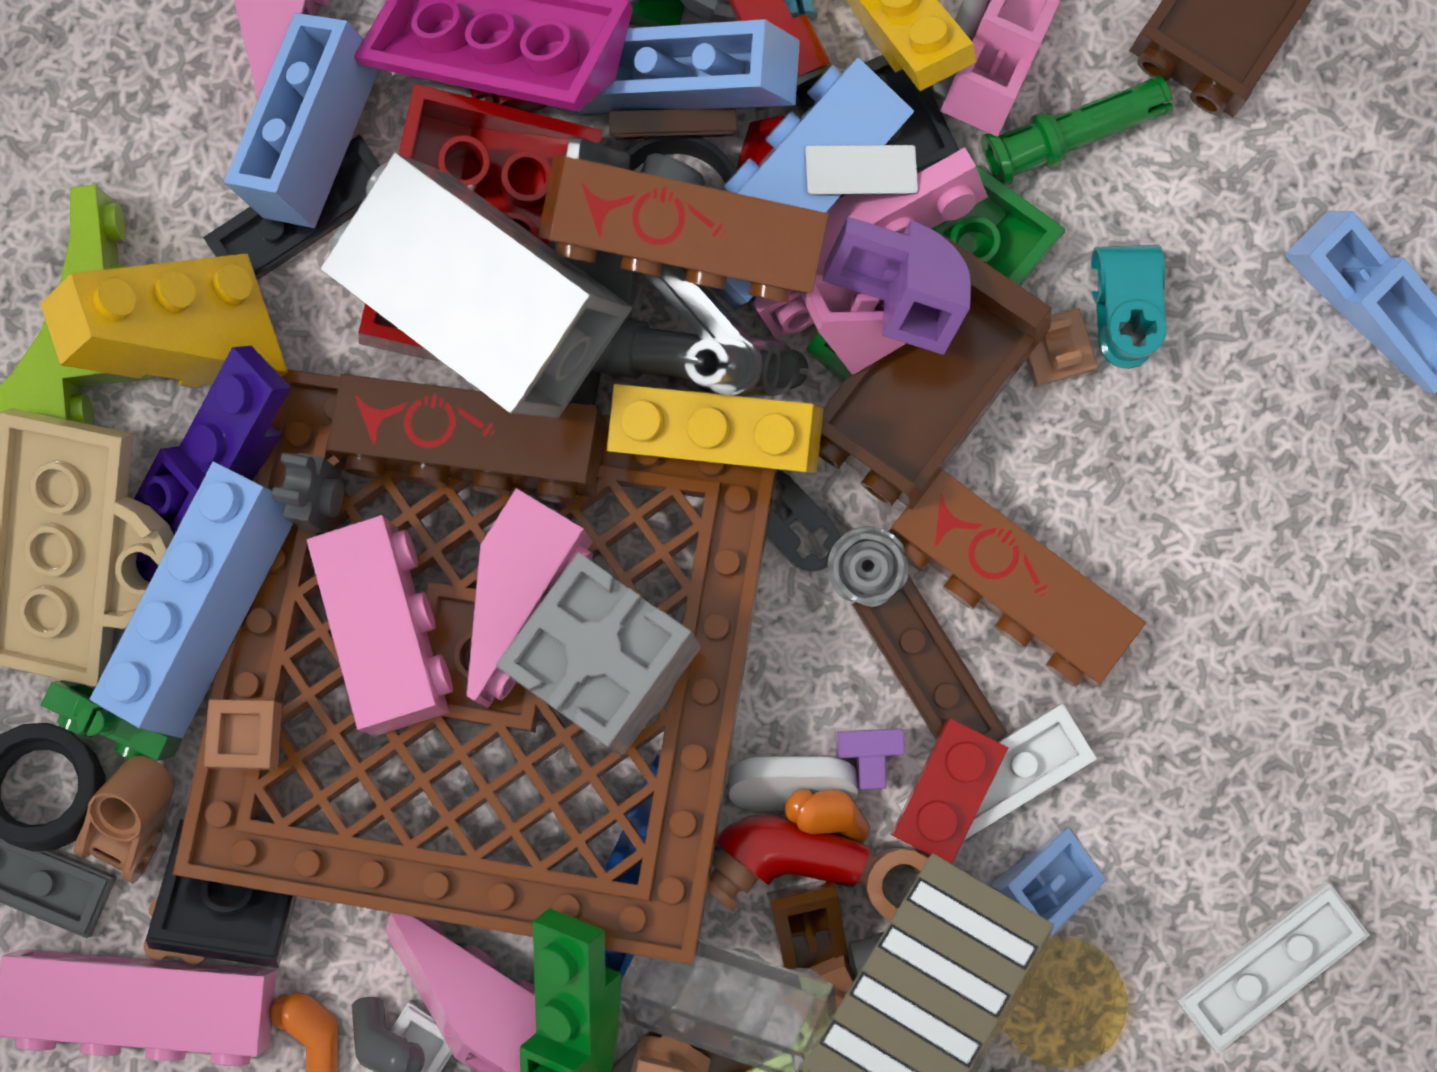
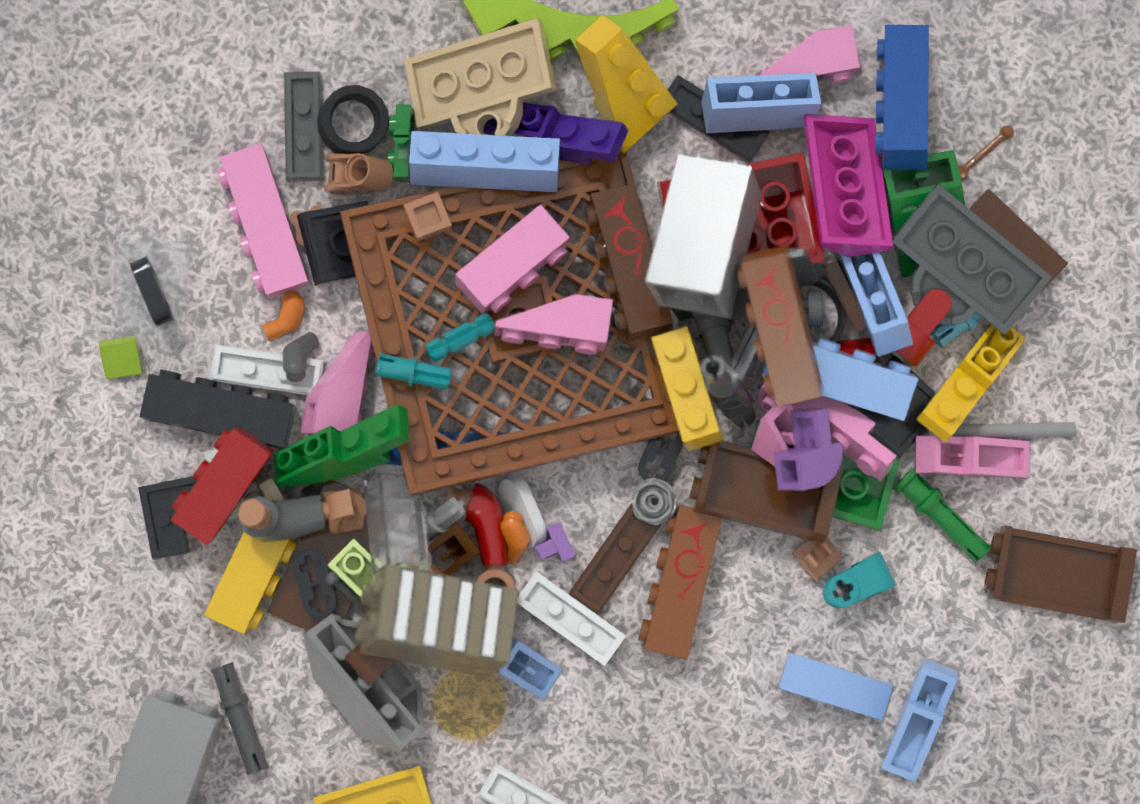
camera: 65 degrees right, 0 degrees up
dark grey plate [272,452,344,534] -> none
light grey piece [495,552,701,757] -> none
white sticker [805,145,918,194] -> none
red plate [890,718,1009,864] -> none
none -> teal axle [376,353,452,389]
none -> light grey axle [413,497,466,542]
none -> teal axle [425,313,495,362]
none -> light blue slope [777,653,893,721]

